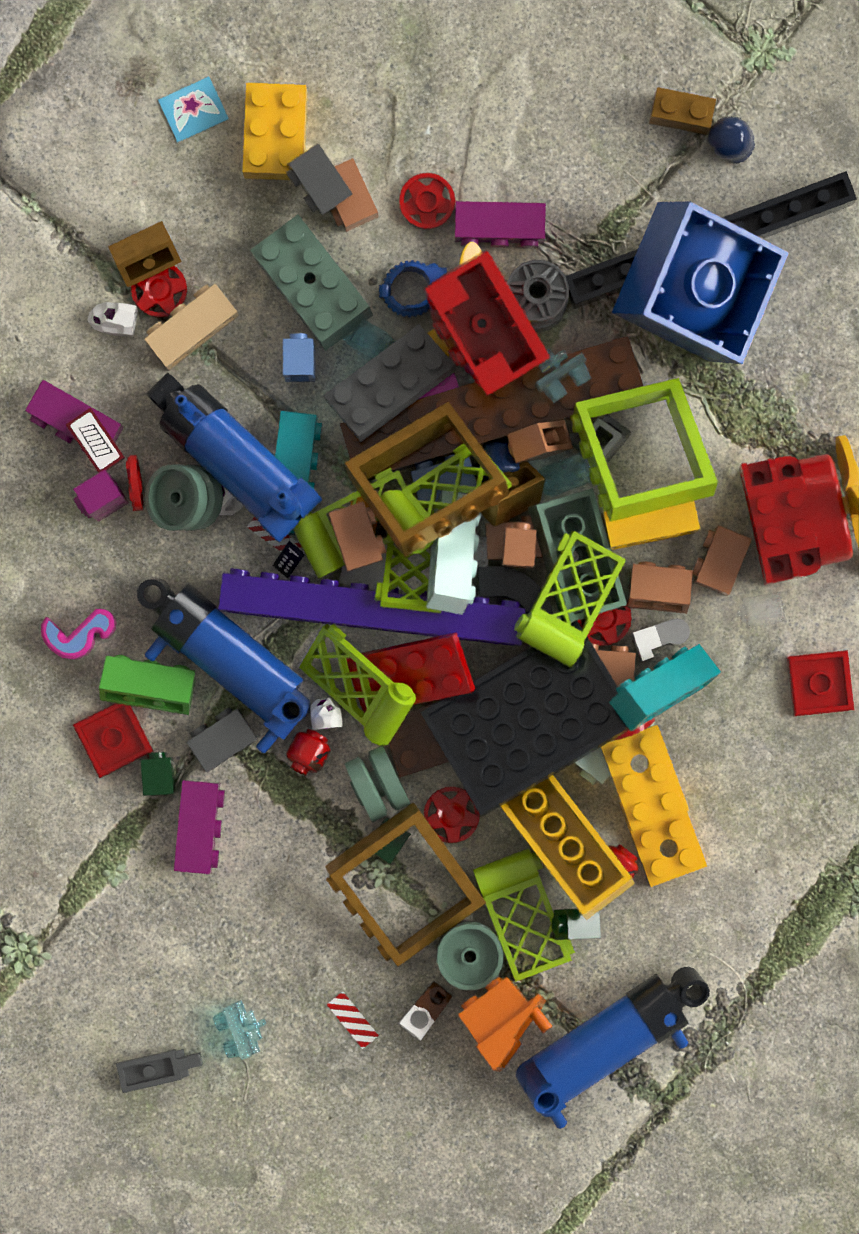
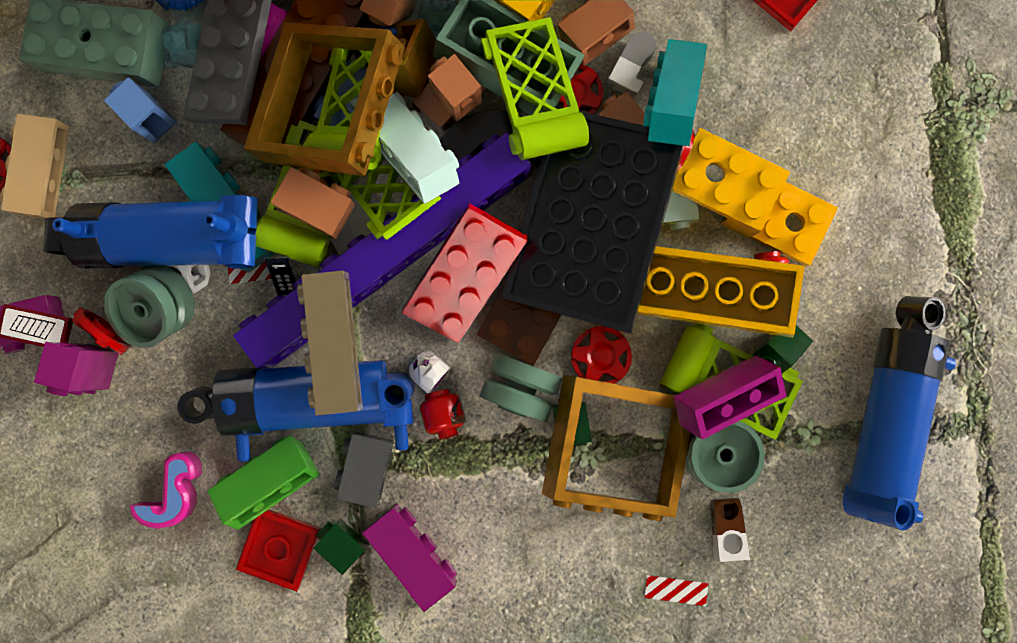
camera: 40 degrees left, 0 degrees up
lime piece [299,623,416,746] -> none
orange piece [458,977,553,1072] -> none
none -> dark tan brick [297,270,363,416]
none -> magenta brick [673,355,786,440]

